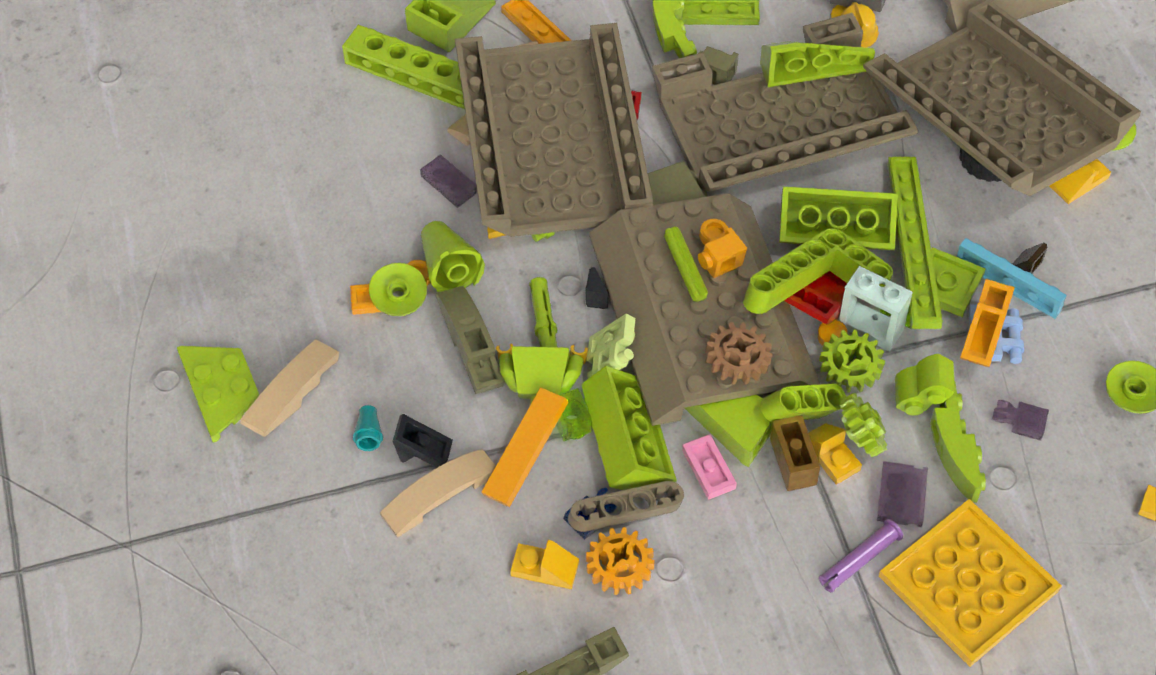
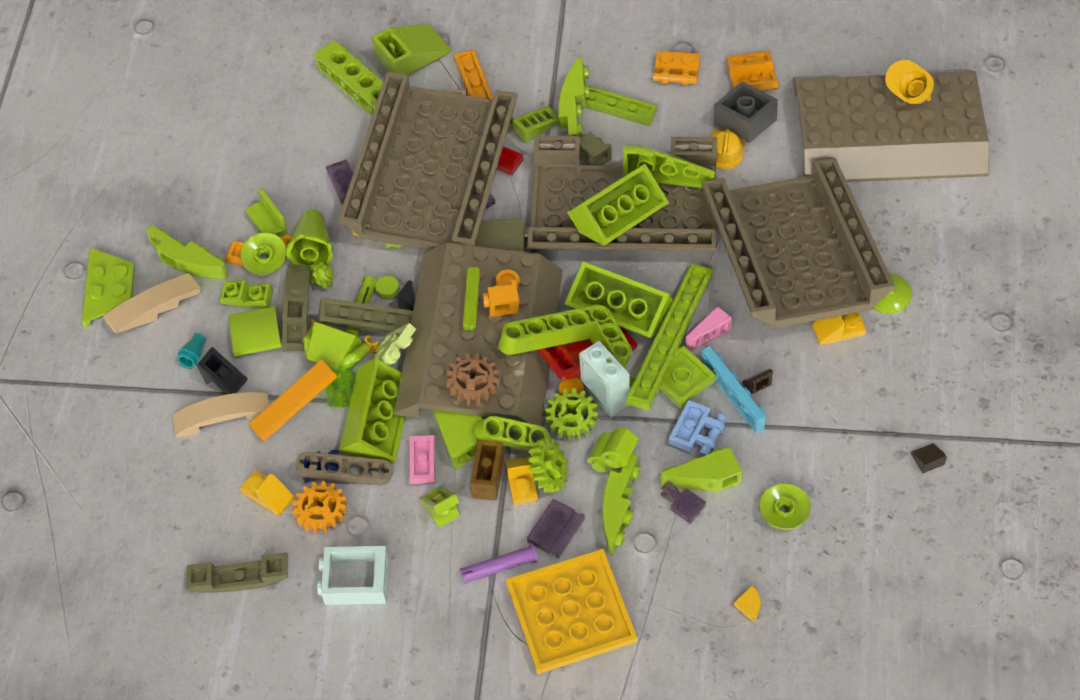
camera: 25 degrees right, 0 degrees up
light orange slope [960,279,1015,367] -> none
none -> lime slope [146,225,229,280]
none -> lime slope [219,280,274,308]
none -> lime slope [229,306,282,356]
none -> lime panel [245,188,288,237]
none -> lime plant [310,262,335,289]
none -> light aqua window [317,546,389,605]
none -> olive plate [318,298,413,333]
none -> lime tile [375,276,399,299]
none -> lime slope [419,486,460,527]
none -> lime slope [512,106,560,143]
none -> lime slope [567,164,669,246]
none -> lime slope [660,446,742,492]
none -> bright pink slope [686,307,732,352]

